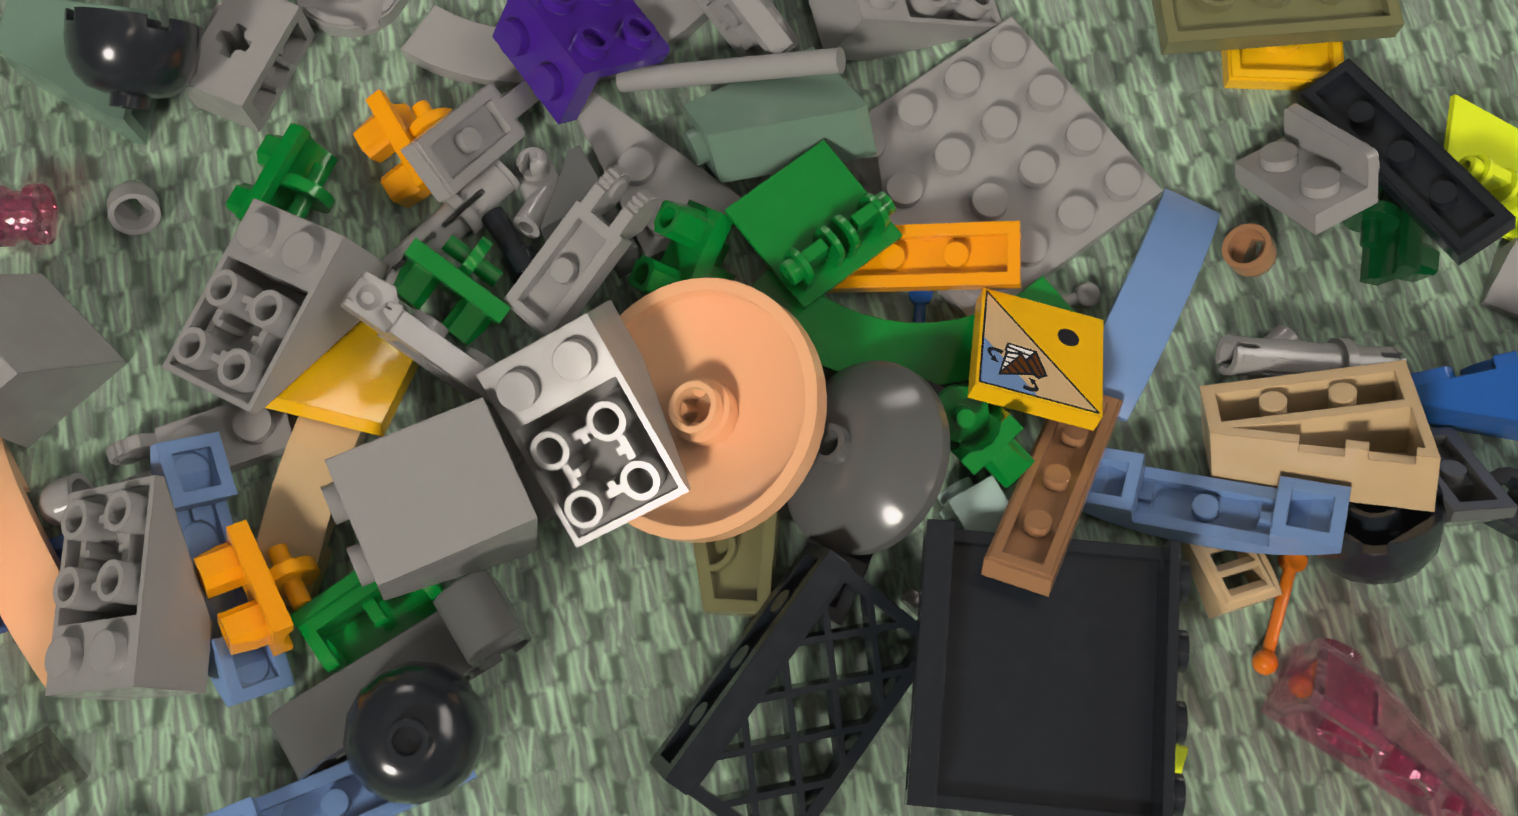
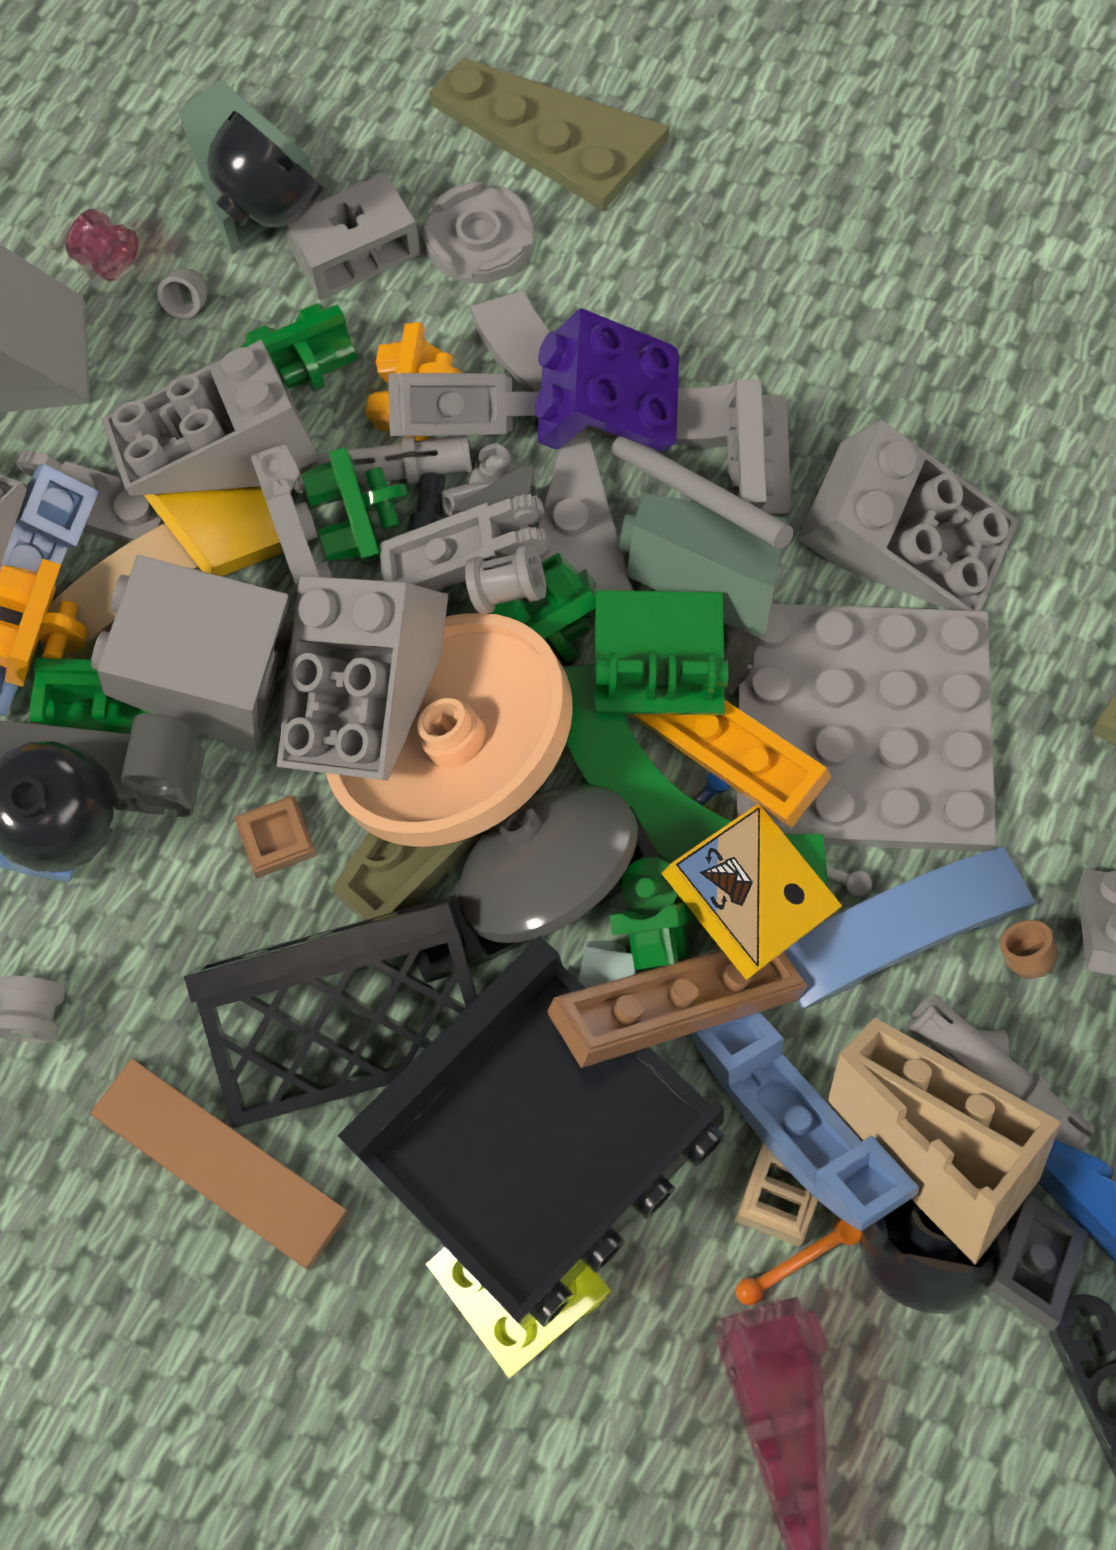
camera: 45 degrees right, 5 degrees down
none -> medium nougat tile [234,795,317,878]
none -> light grey bush [465,545,546,614]

